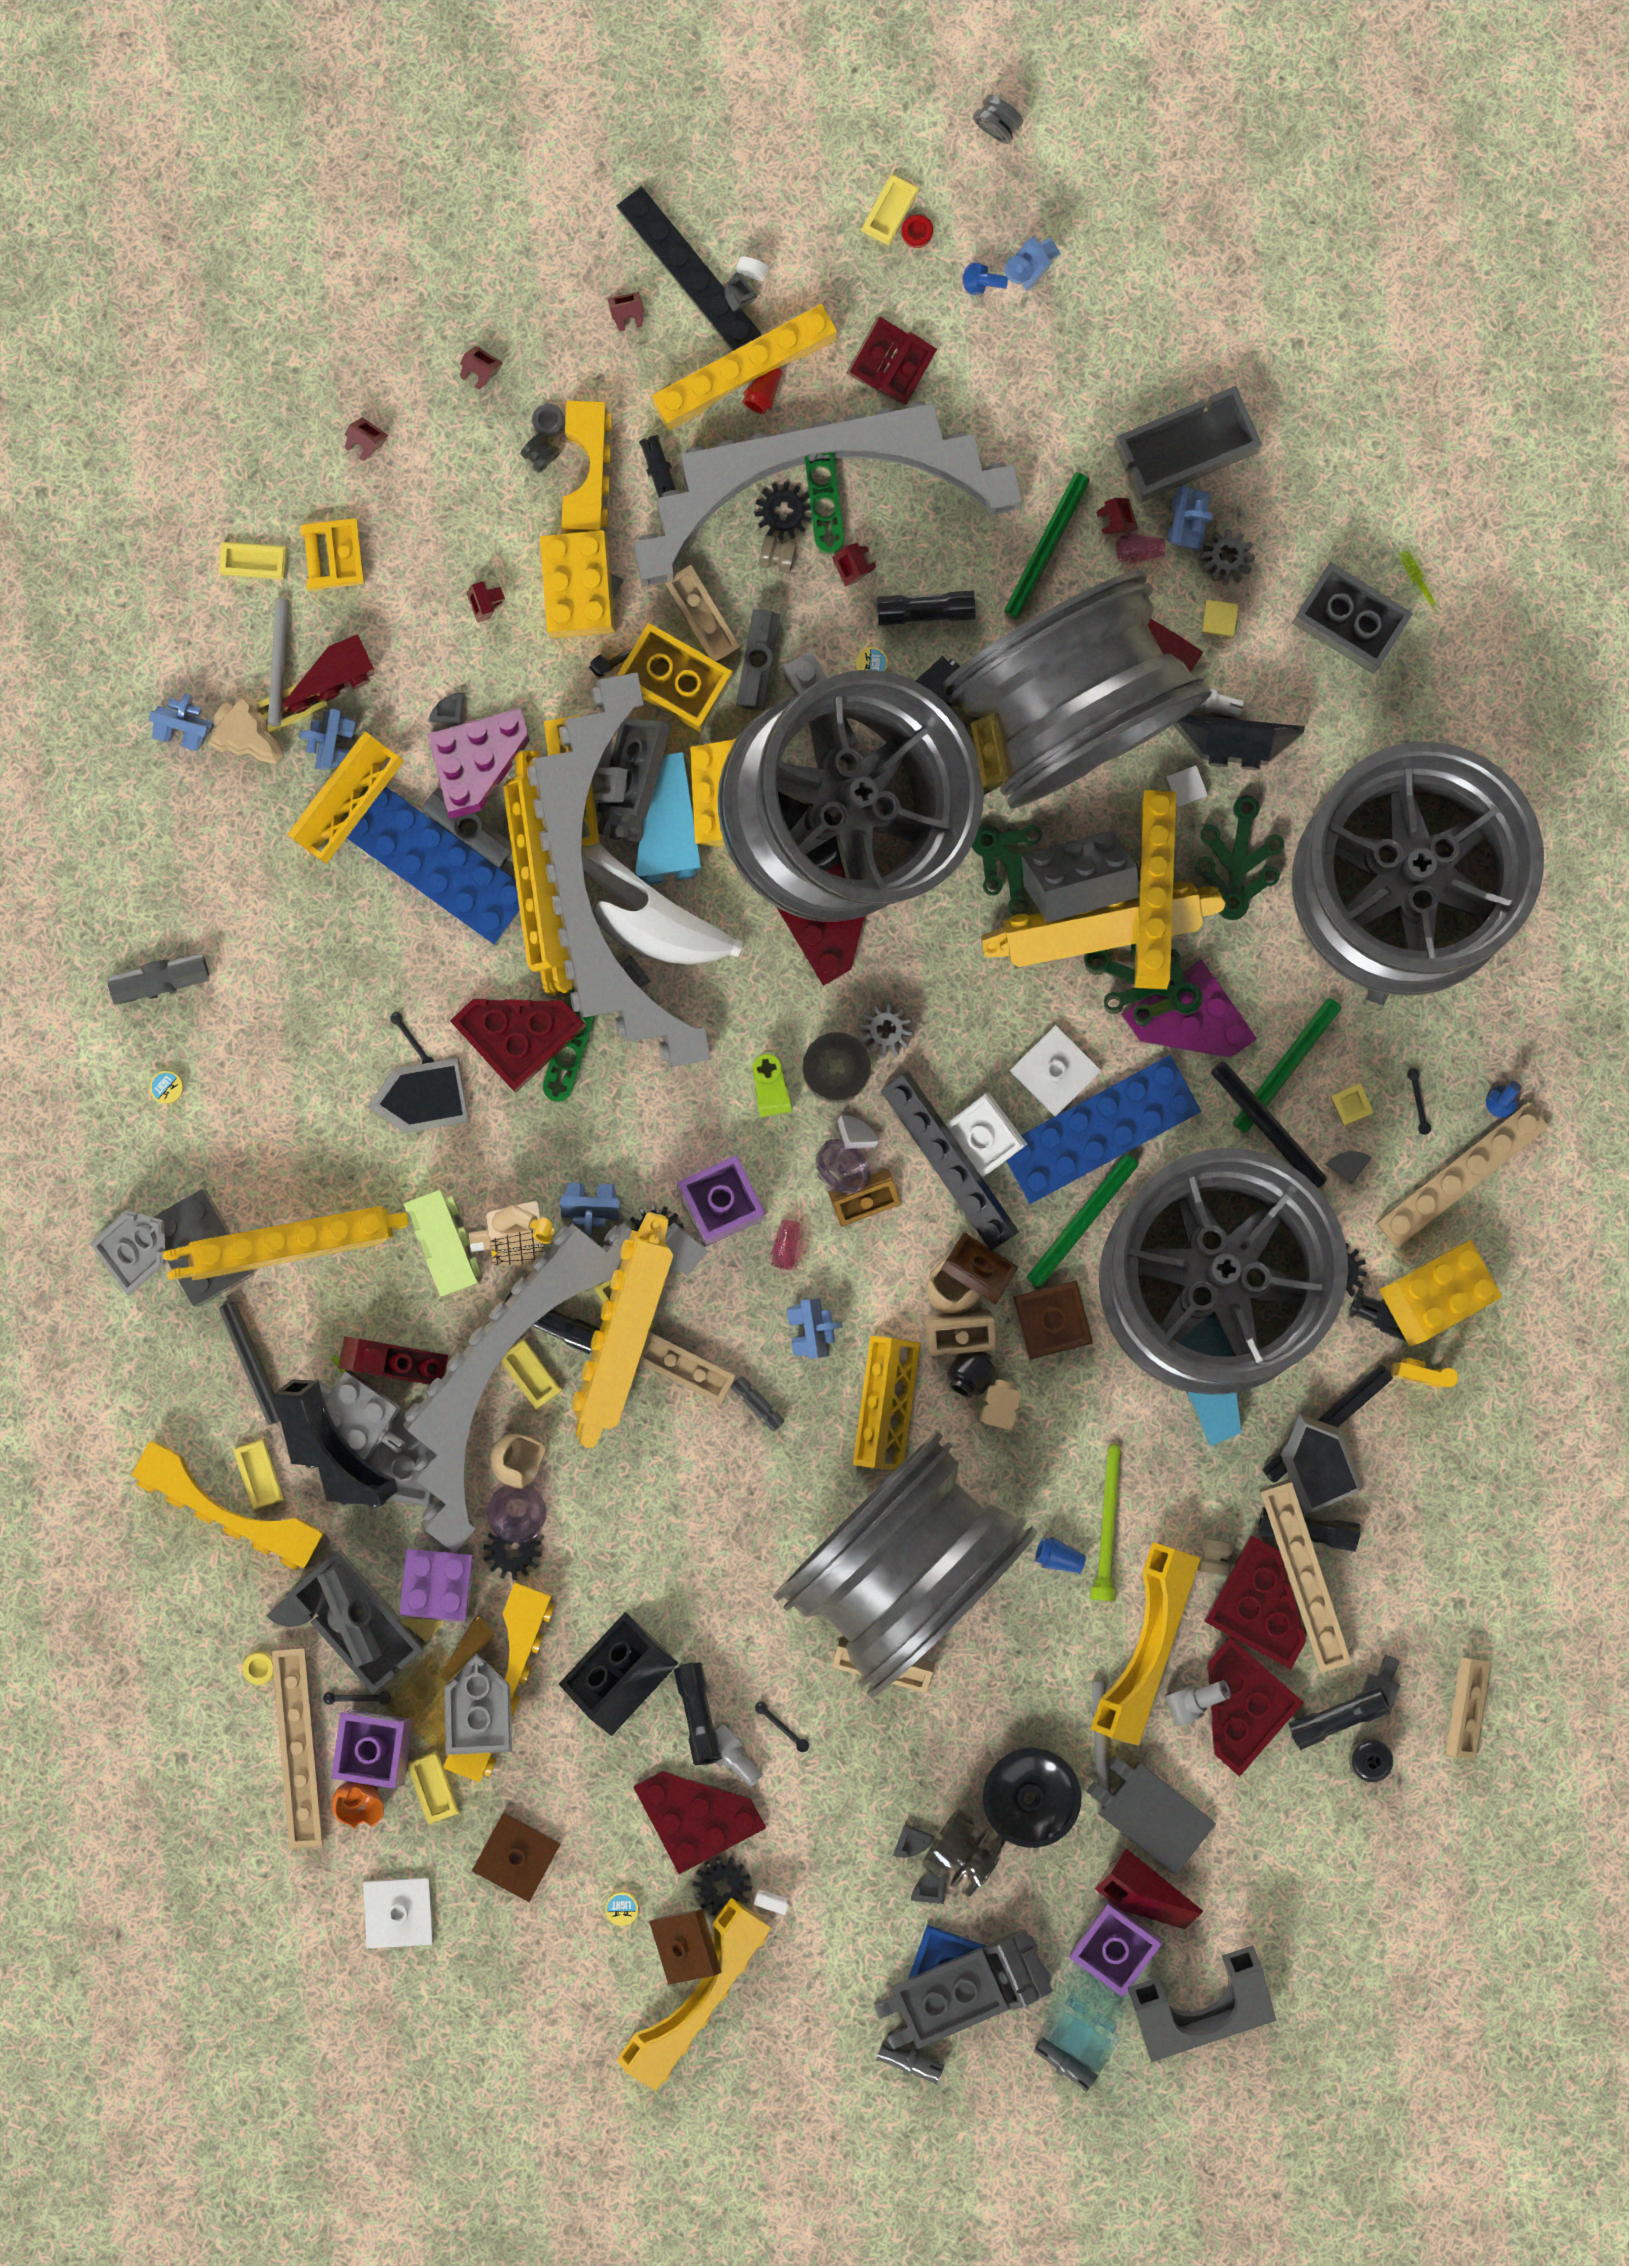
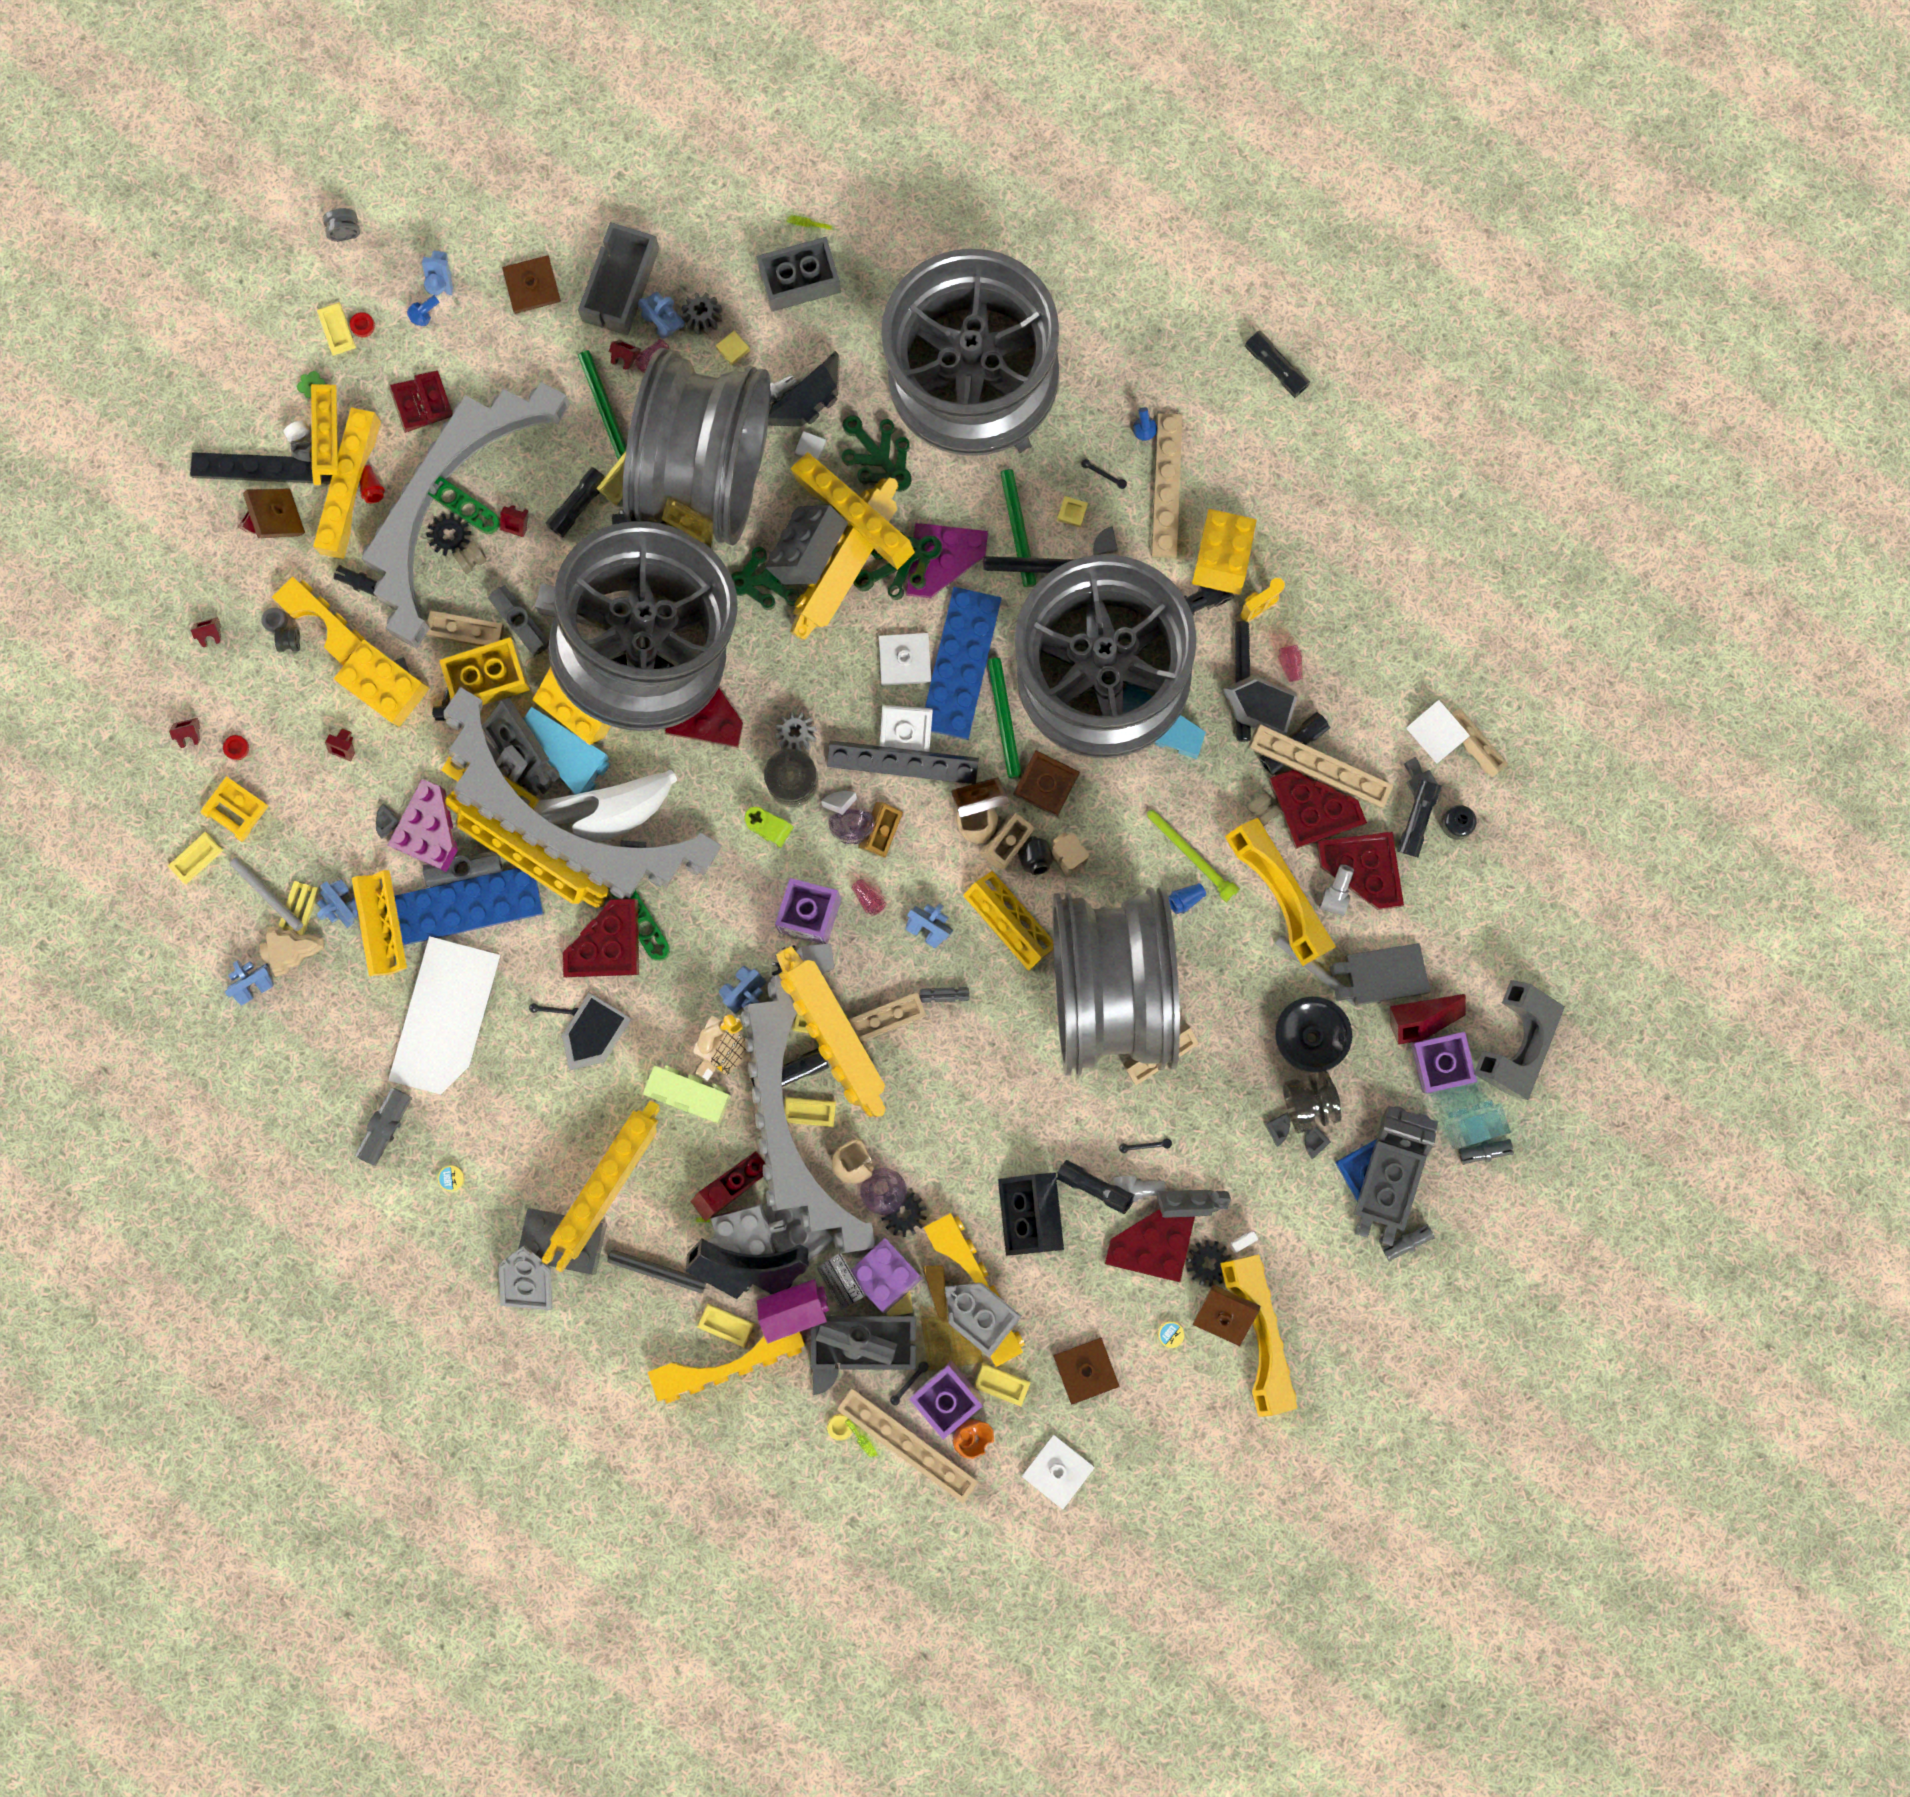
camera: 45 degrees left, 5 degrees down
dark red slope [283,634,374,715] -> none
none -> red tile [223,735,249,761]
none -> reddish brown plate [243,488,305,538]
none -> bright green plant [297,371,325,399]
none -> yellow fence [311,384,338,485]
none -> white sticker [388,936,500,1095]
none -> reddish brown plate [502,255,561,314]
none -> light yellow tile [596,452,626,505]
none -> magenta brick [756,1279,829,1344]
none -> light grey sticker [817,1253,865,1310]
none -> clear neon green piece [845,1419,878,1458]
none -> dark grey hinge [1157,1190,1231,1218]
none -> clear pink cone [1278,644,1303,682]
none -> white sticker [1406,700,1470,764]

